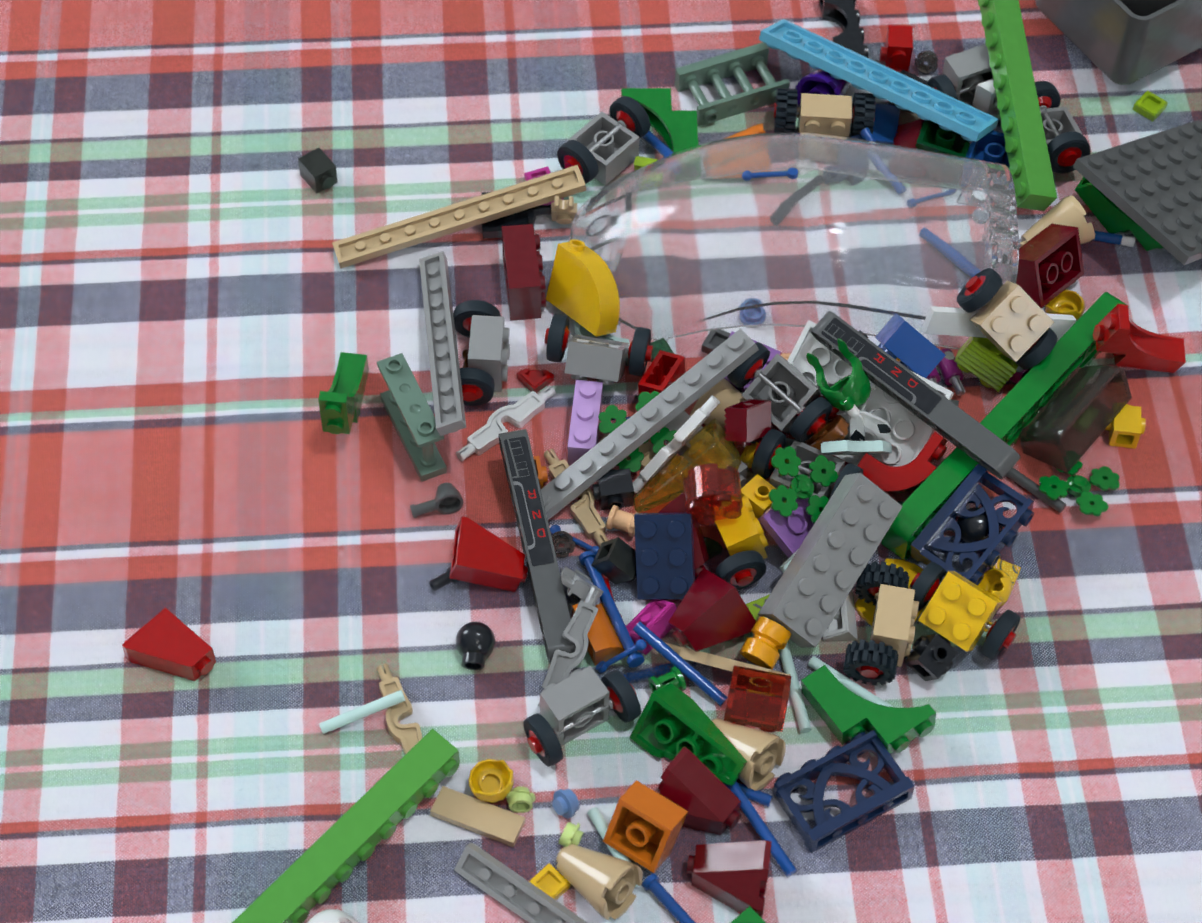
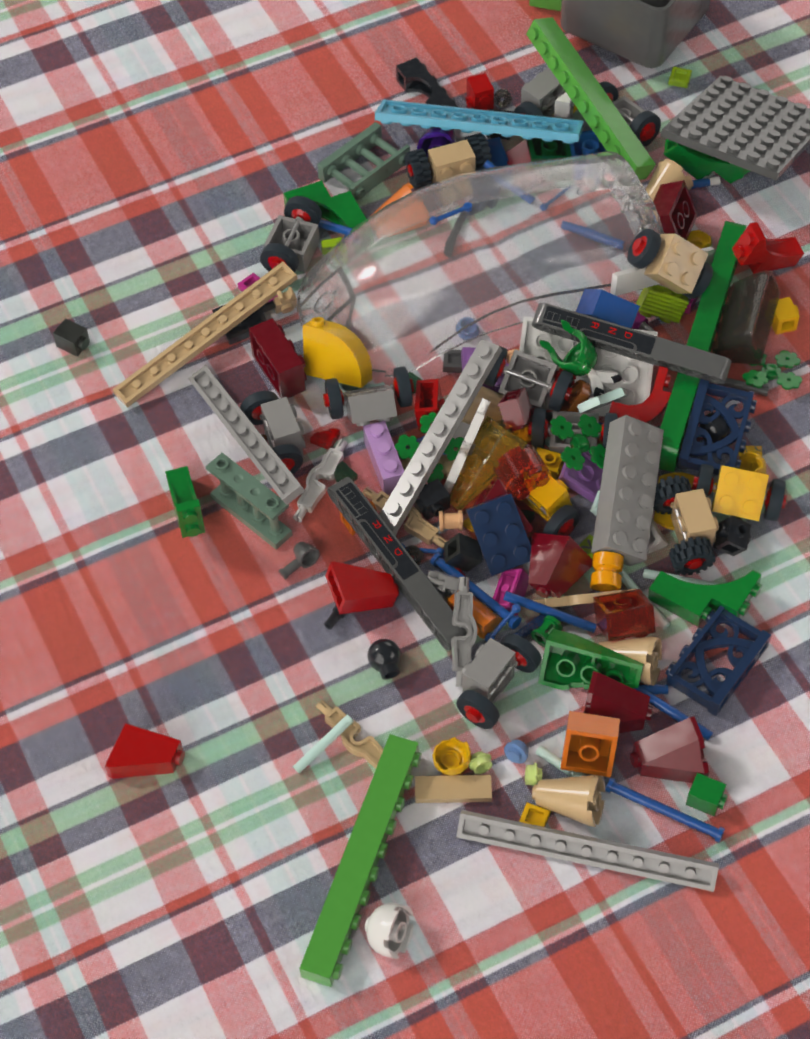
camera: 20 degrees left, 0 degrees up
none -> clear green tile [335,461,358,483]

